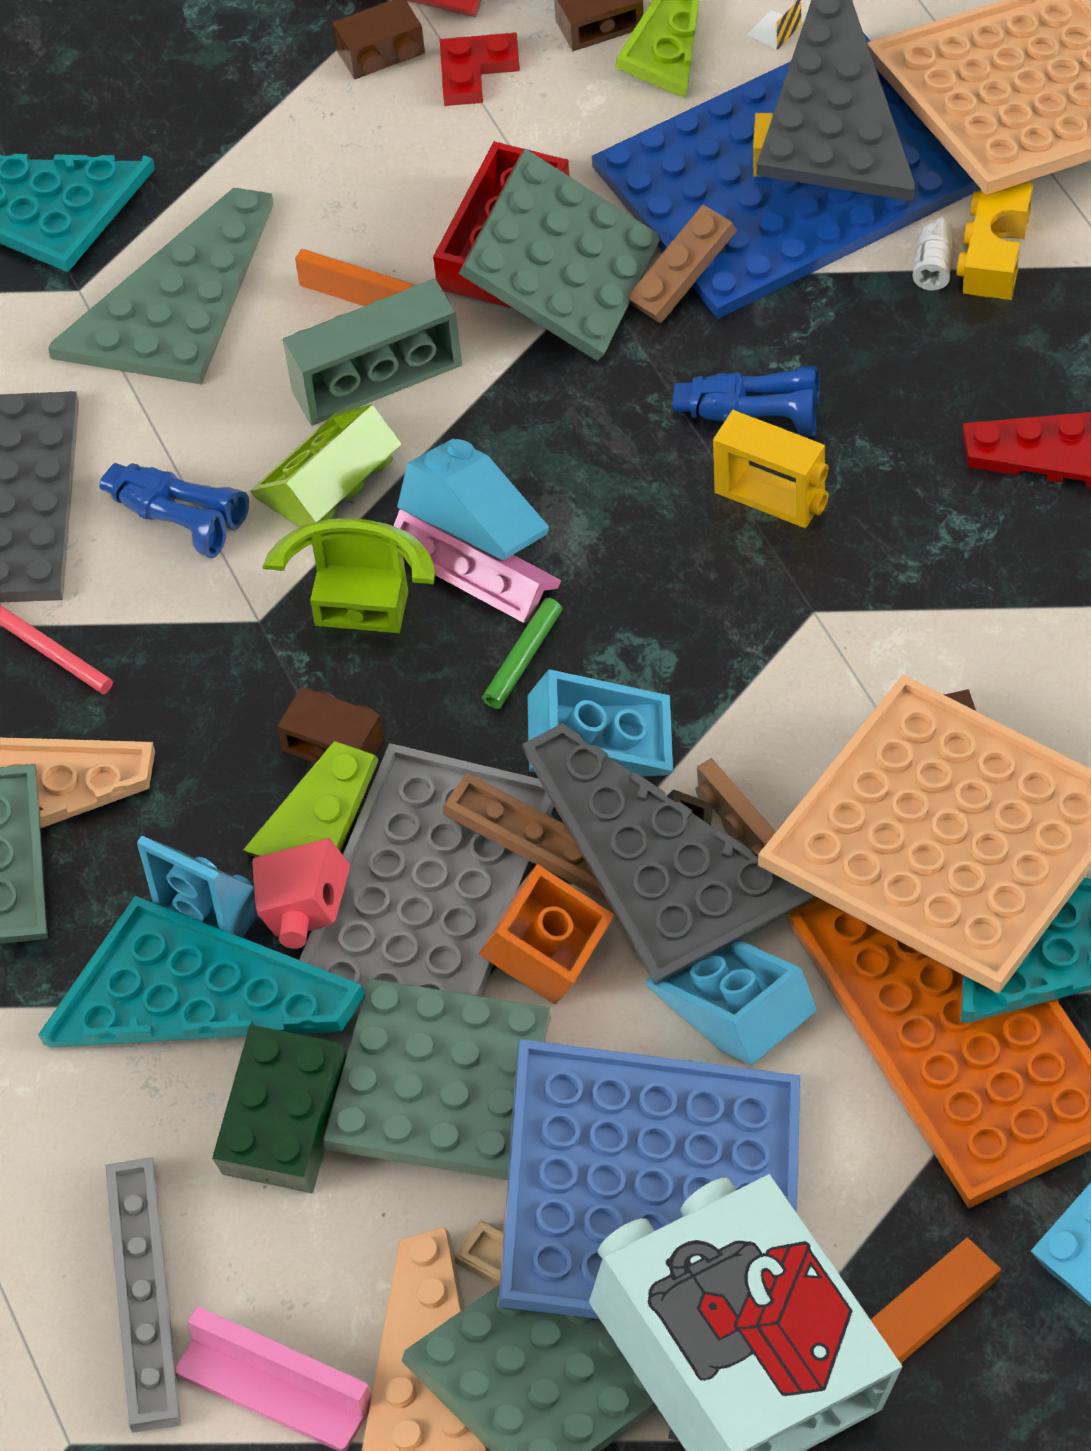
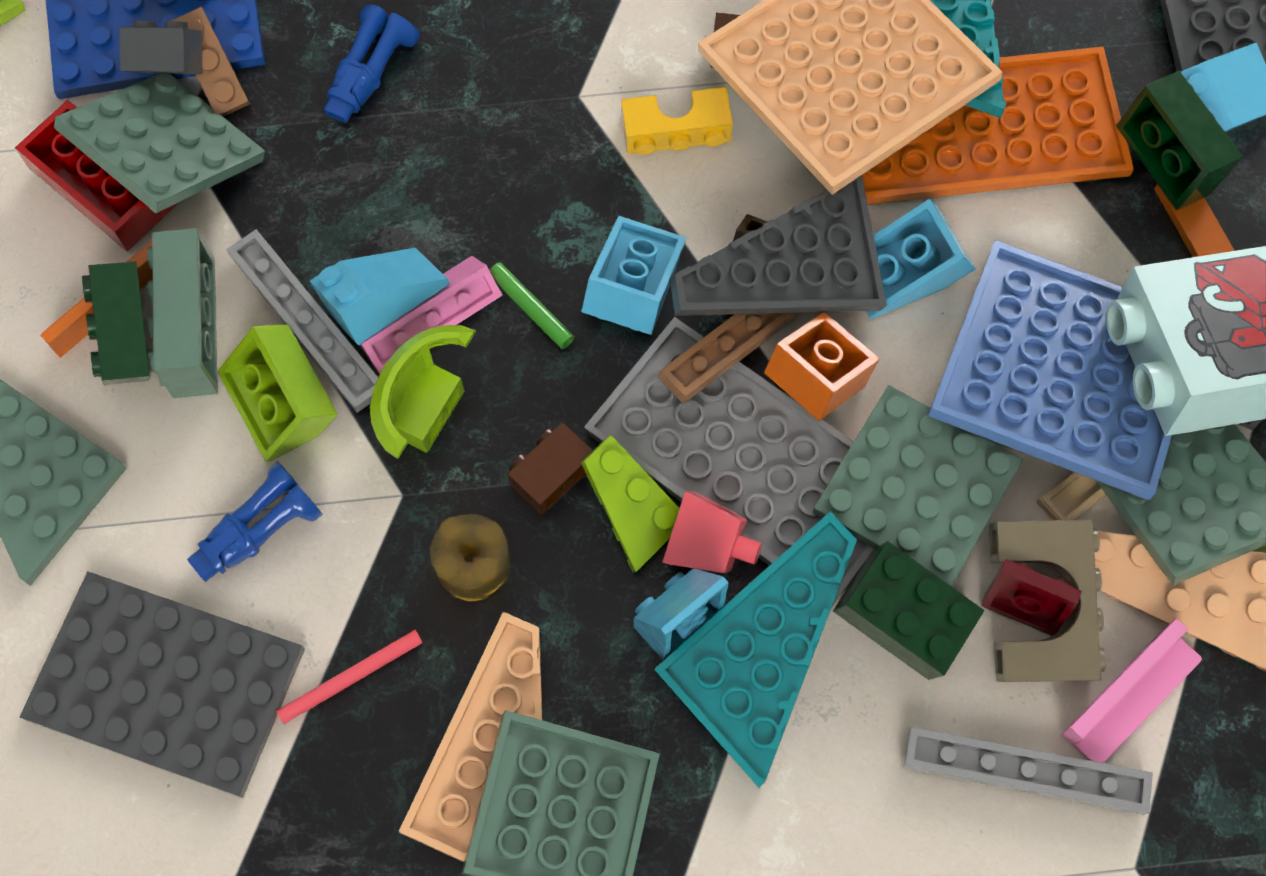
camera: 75 degrees left, 15 degrees up
medium nougat plate [695,758,776,857] -> none
yellow window [713,410,829,528] -> none
none -> dark green brick [82,261,150,385]
none -> dark grey brick [119,21,202,74]
none -> light grey plate [227,229,378,413]
none -> clear yellow brick [430,514,511,601]
none -> yellow arch [621,87,733,155]
none -> dark red plate [981,559,1082,636]
none -> dark tan arch [989,520,1106,682]
none -> dark green brick [1116,71,1243,210]

